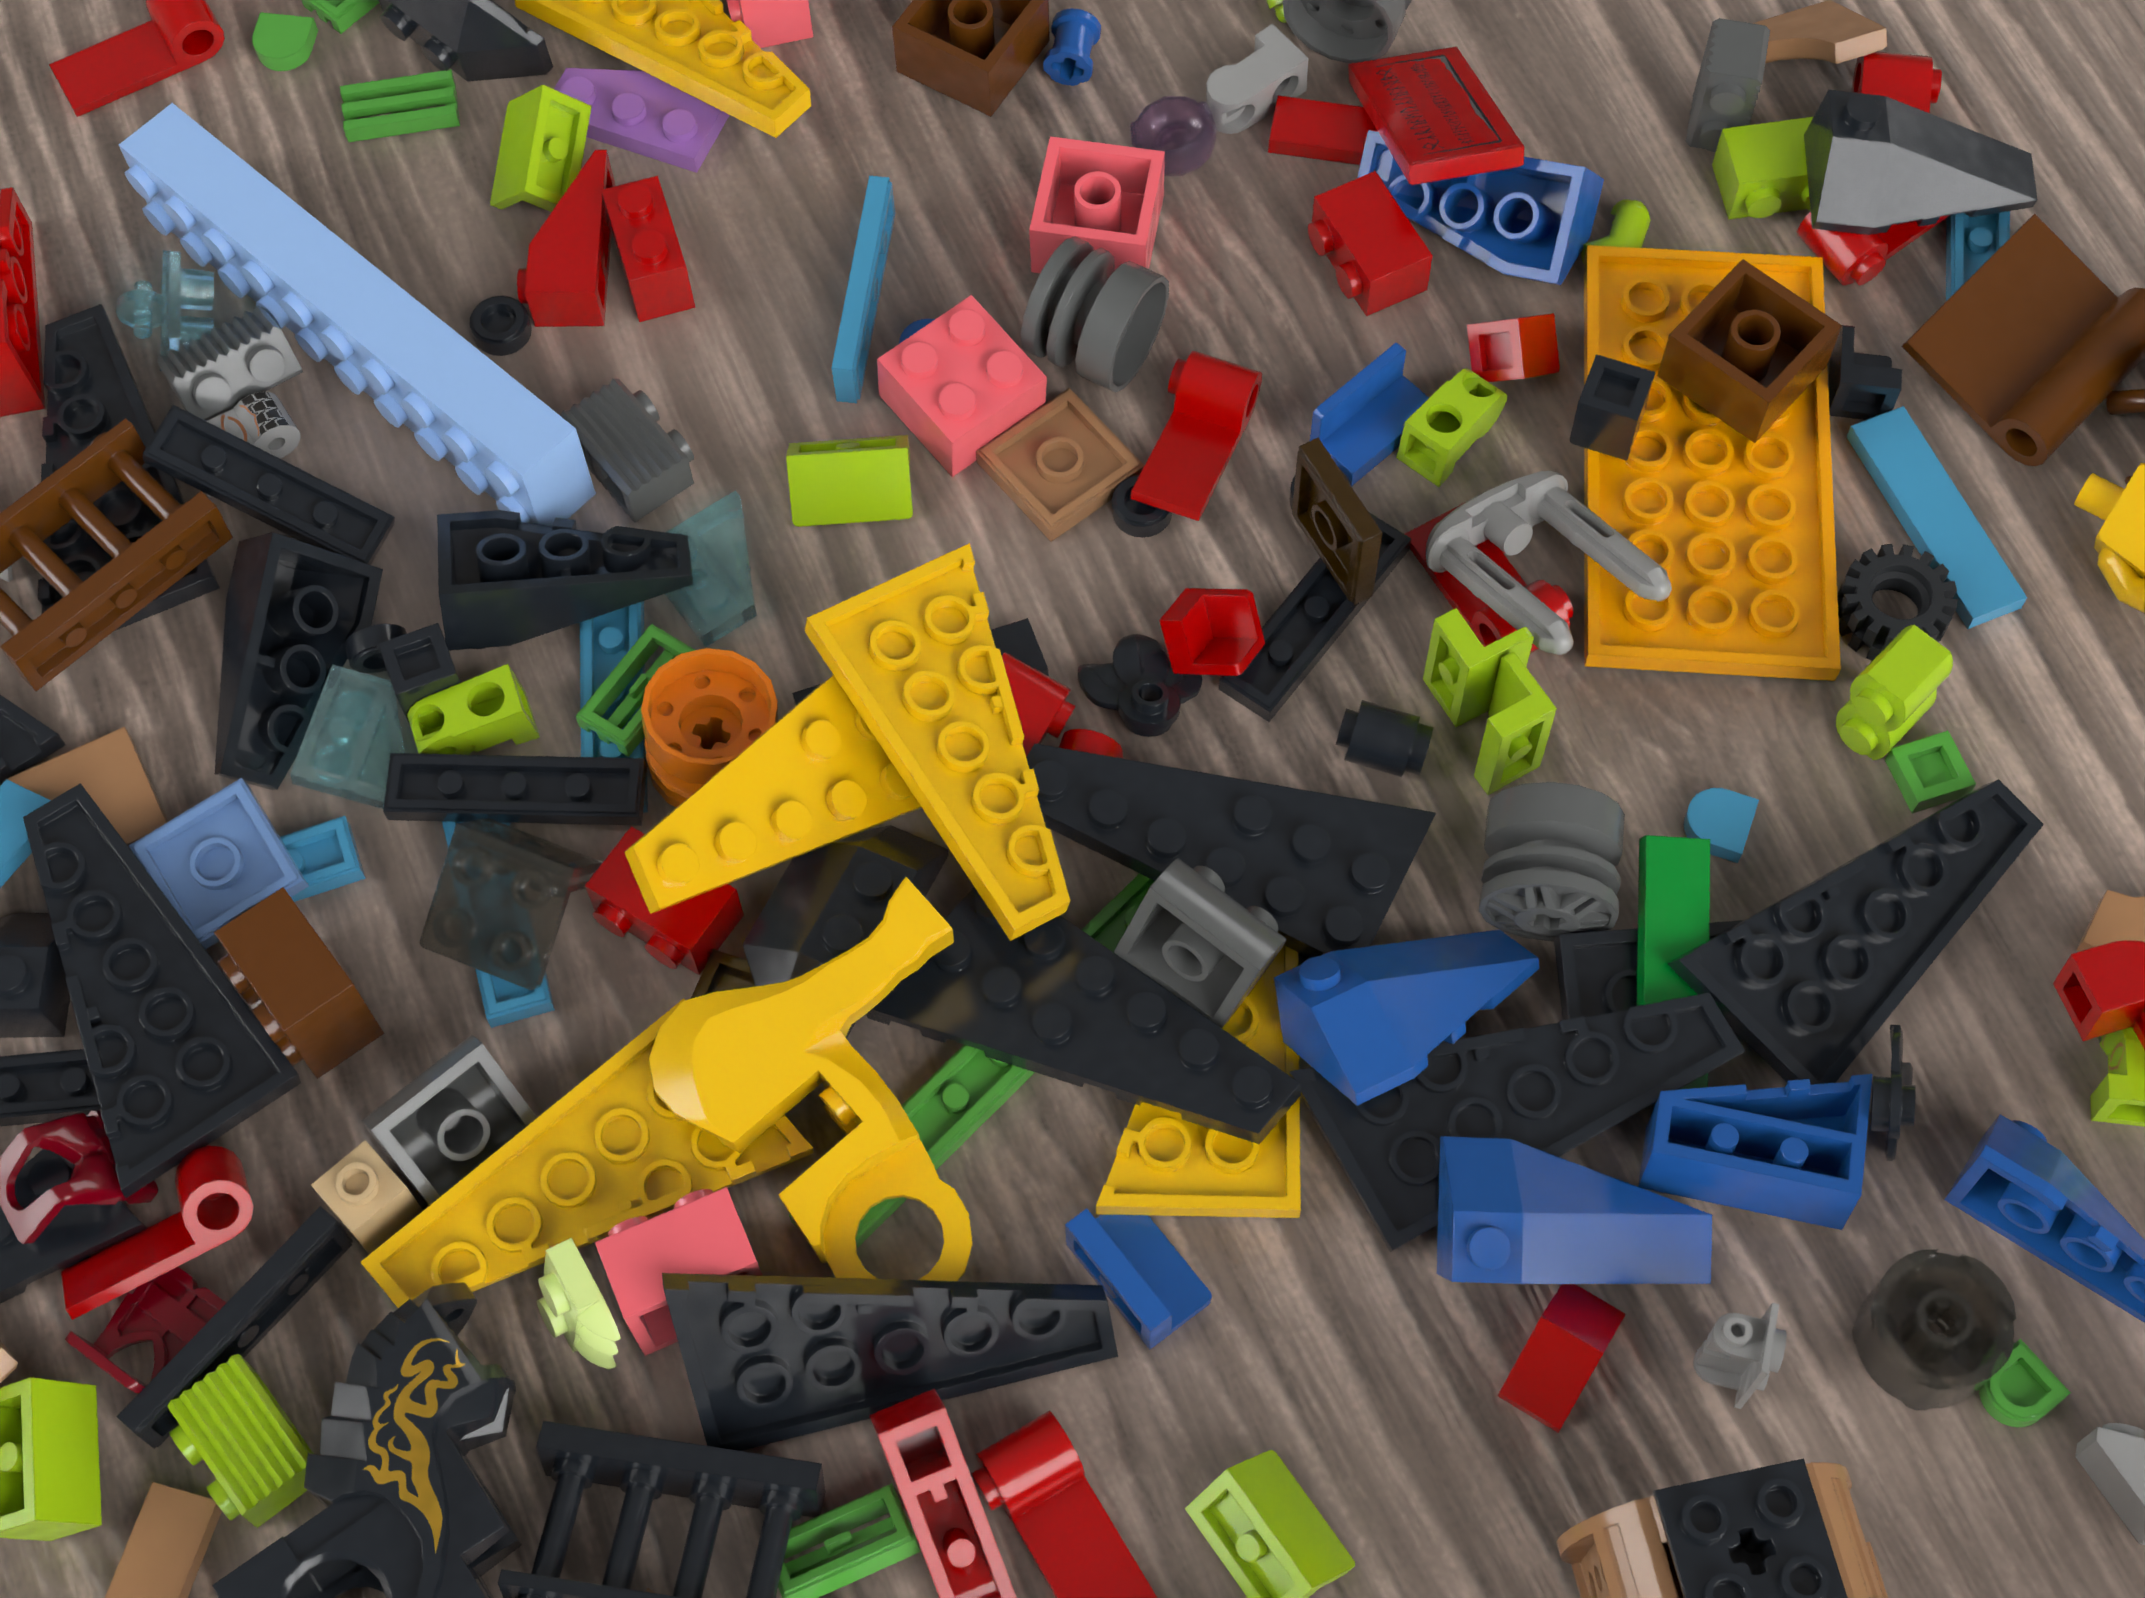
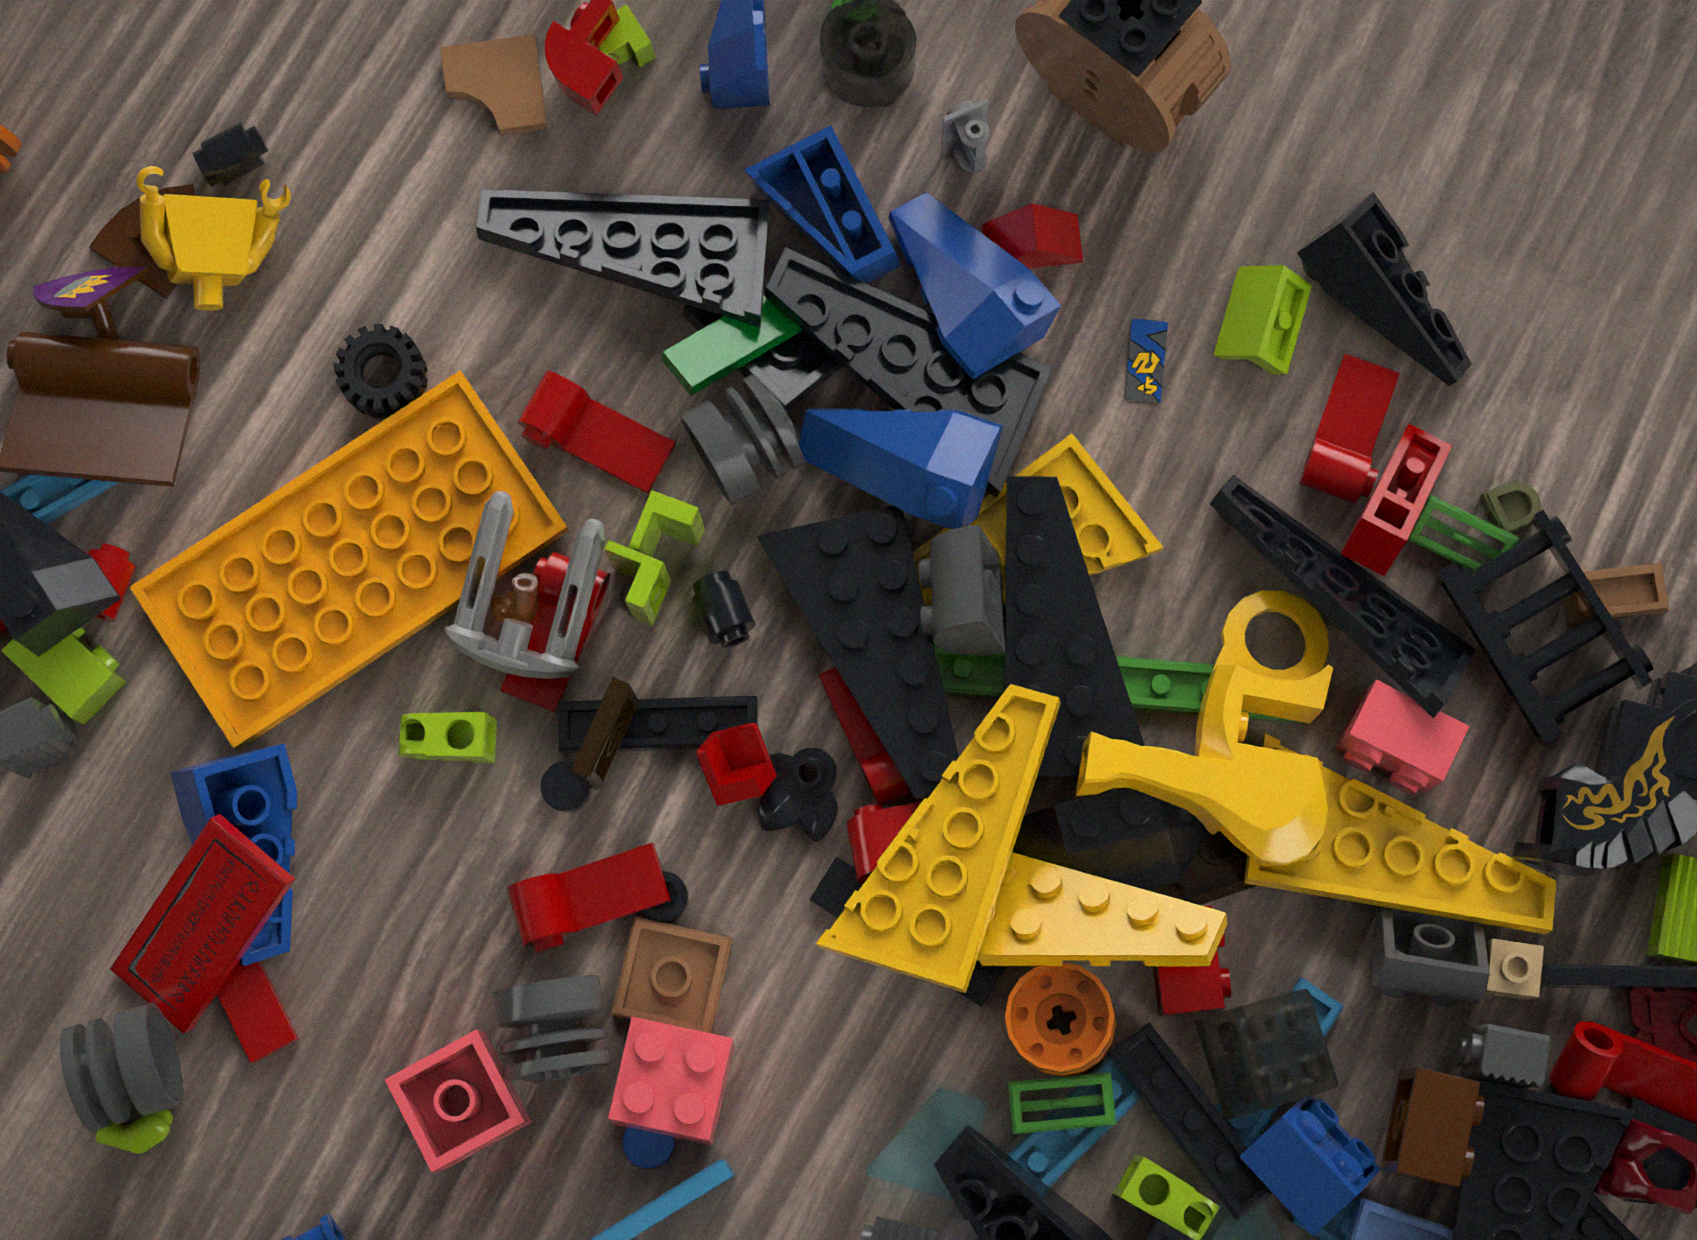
camera: 125 degrees left, 15 degrees up
yellowish green plate [537,1238,621,1369] -> none
lime panel [786,435,913,527] -> none
blue panel [1065,1208,1212,1350] -> none
clear purple hair [1130,96,1217,176] -> none
light grey leg [1206,23,1309,134] -> none
red brick [1308,171,1433,316] -> none
blue panel [1310,343,1429,487] -> none
red panel [1467,313,1560,382] -> none
black panel [1570,354,1655,461] -> none
lime arm [1581,199,1651,263] -> none
reddish brown brick [1657,259,1842,443] -> none
dark azure tile [1684,788,1759,863] -> none
black panel [1828,325,1902,420] -> none
lime brick [1836,625,1953,760] -> none
dark azure tile [1846,406,2027,629] -> none
black plate [1871,1024,1916,1161] -> none
bright green tile [1885,731,1976,814] -> none
none -> clear orange arm [491,573,537,622]
none -> red door [518,371,676,494]
none -> sticker [1124,319,1168,403]
none -> blue slope [1239,1092,1381,1236]
none -> dark grey brick [1455,1024,1550,1088]

